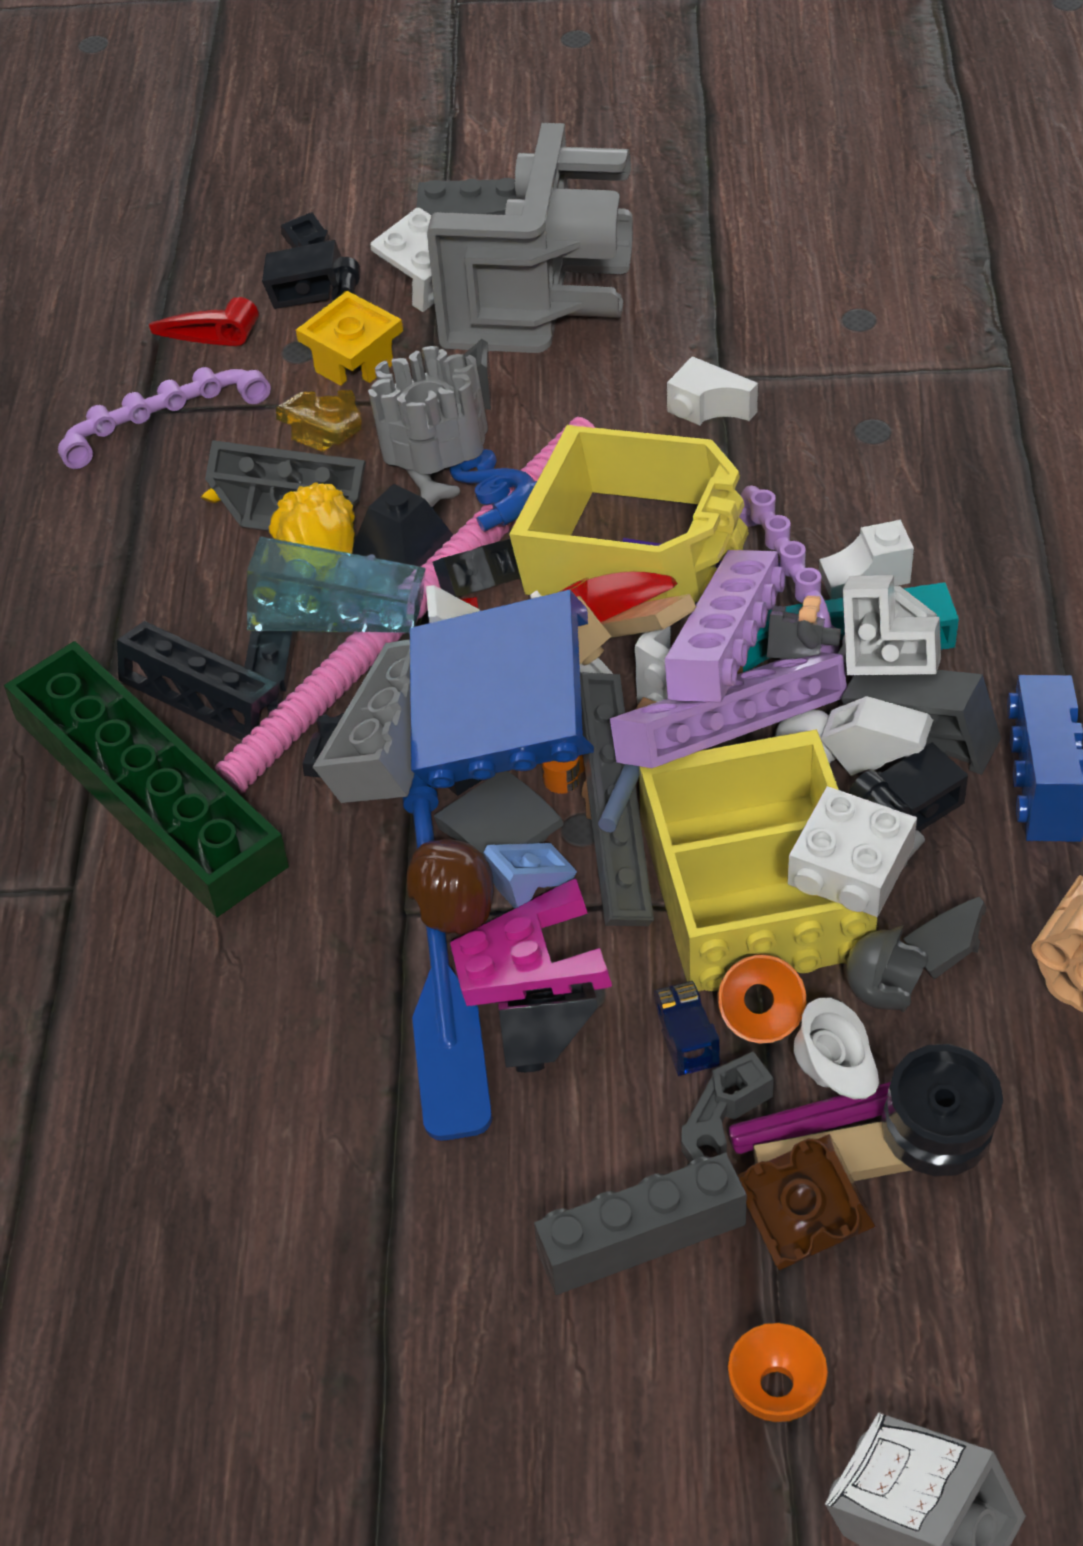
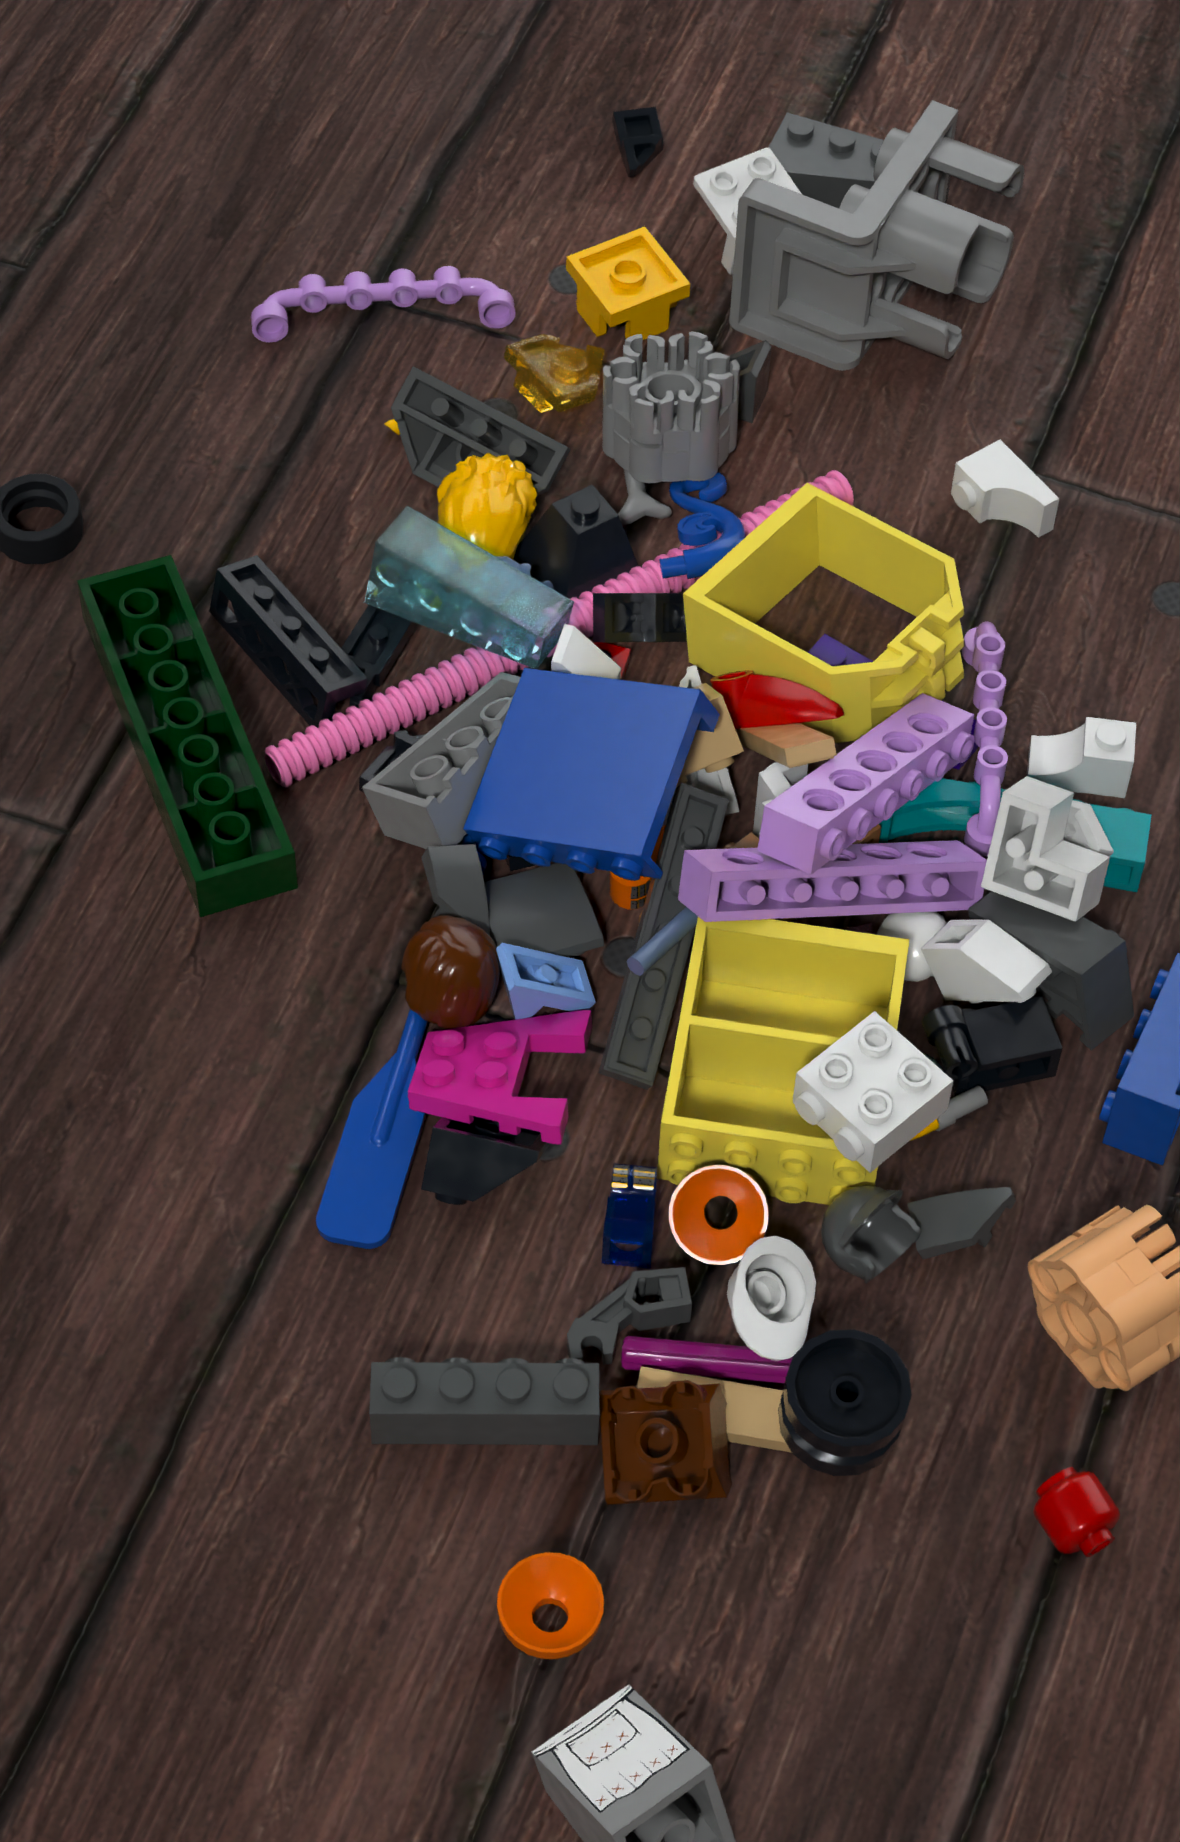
camera: 15 degrees right, 5 degrees up
red piece [149,297,259,346] -> none
black hinge [262,240,361,309] -> none
dark grey piece [767,595,841,660] -> none
none -> dark grey slope [421,844,490,936]

